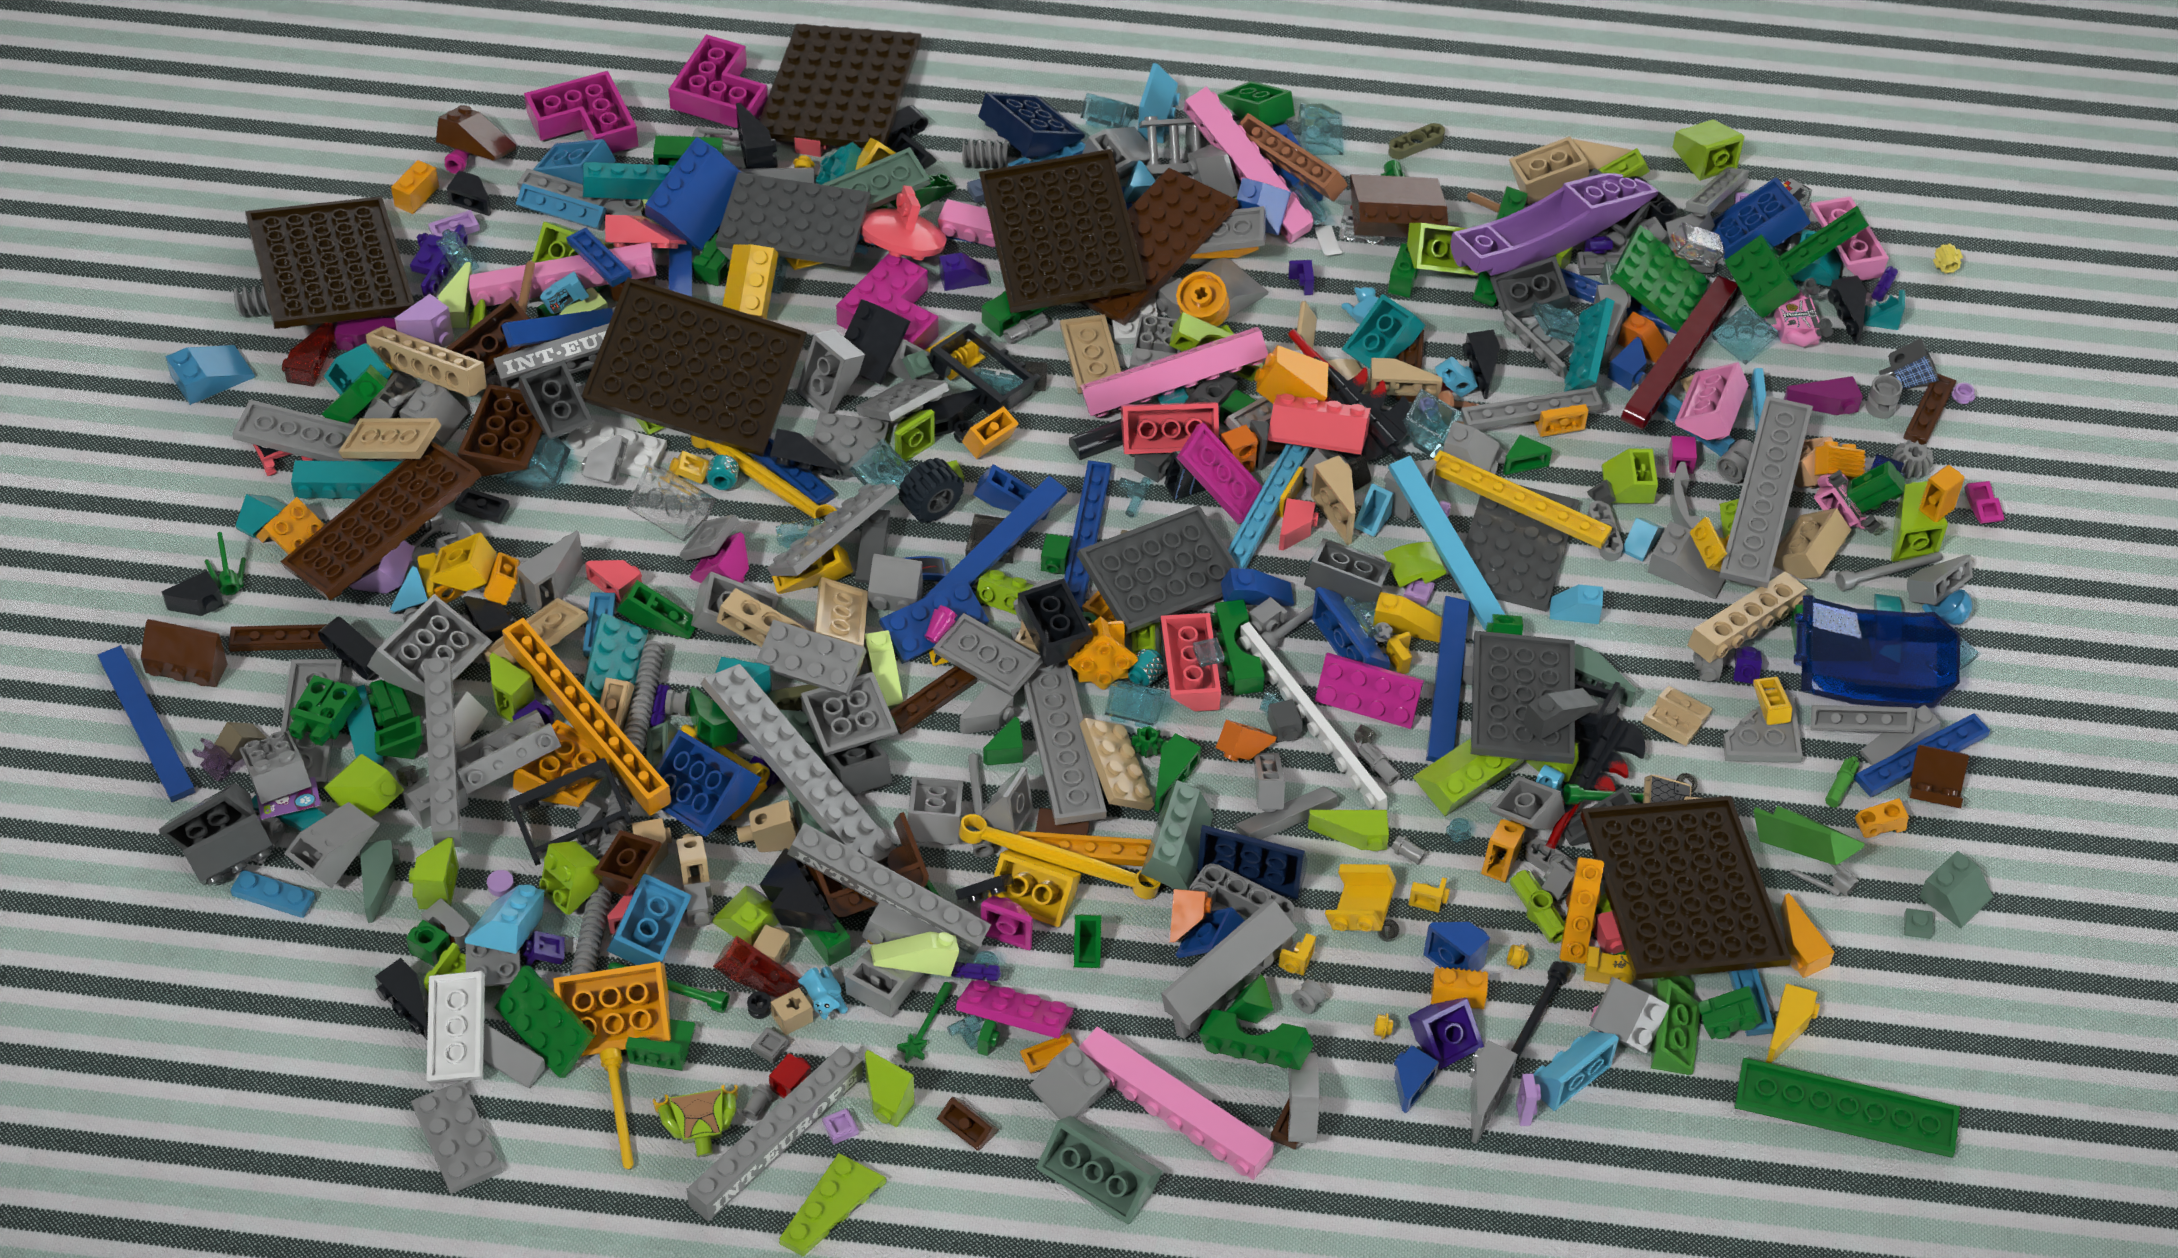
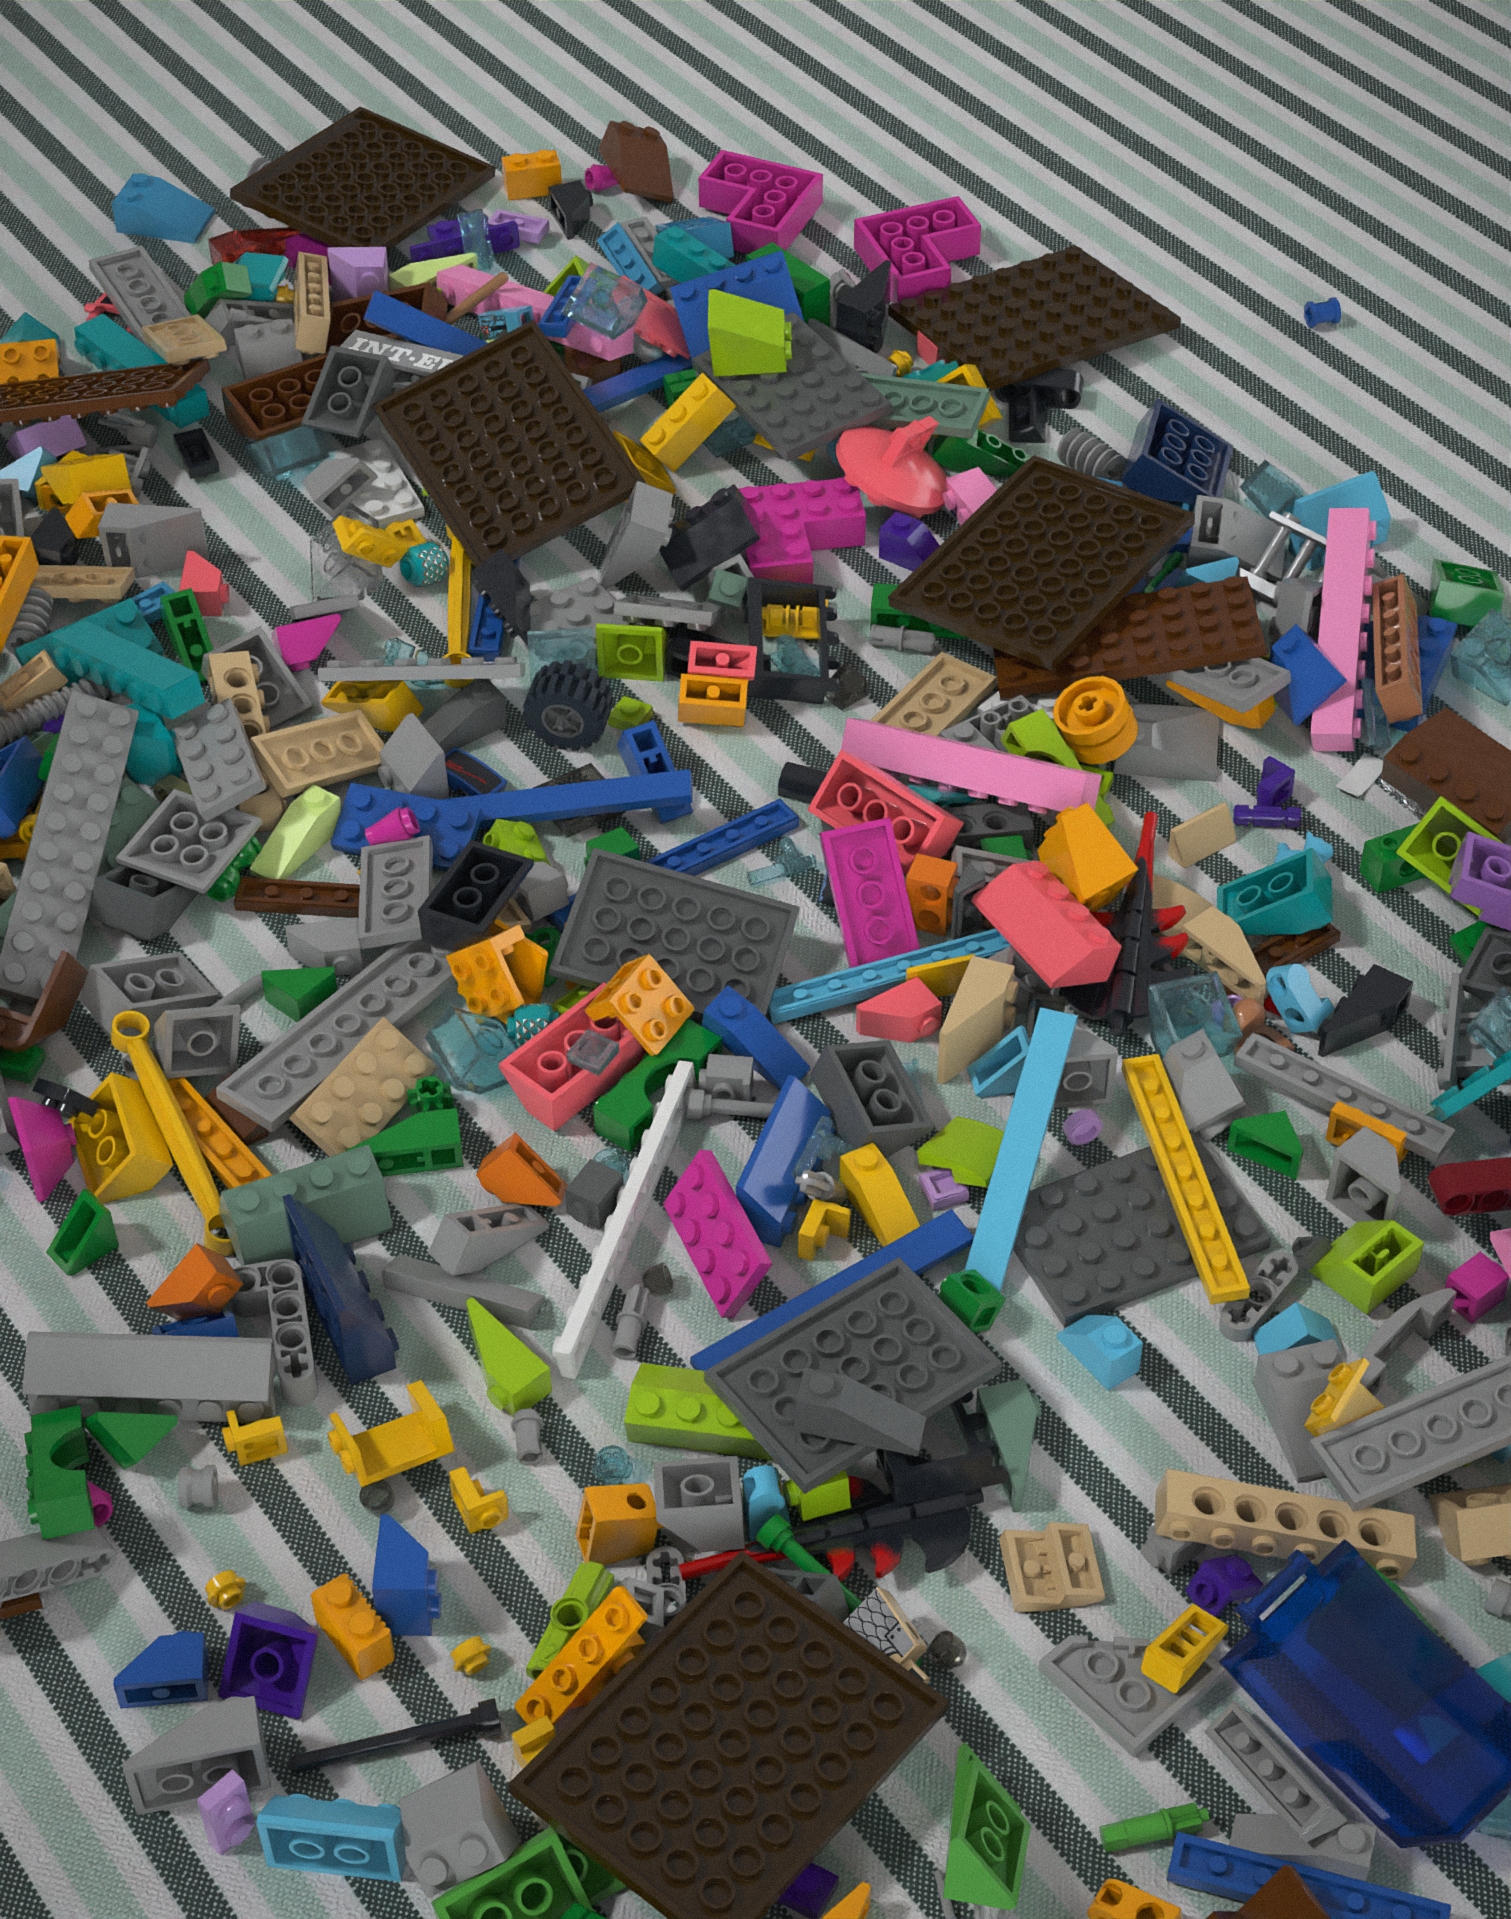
camera: 50 degrees right, 5 degrees down
none -> teal brick [51,620,205,720]
none -> yellow bracket [333,515,409,568]
none -> clear light blue slope [561,262,648,340]
none -> light orange bracket [584,954,694,1056]
none -> coral slope [688,641,757,682]
none -> lime slope [708,289,792,377]
none -> dark purple axle [1233,804,1302,828]
none -> light grey slope [1325,1126,1401,1222]

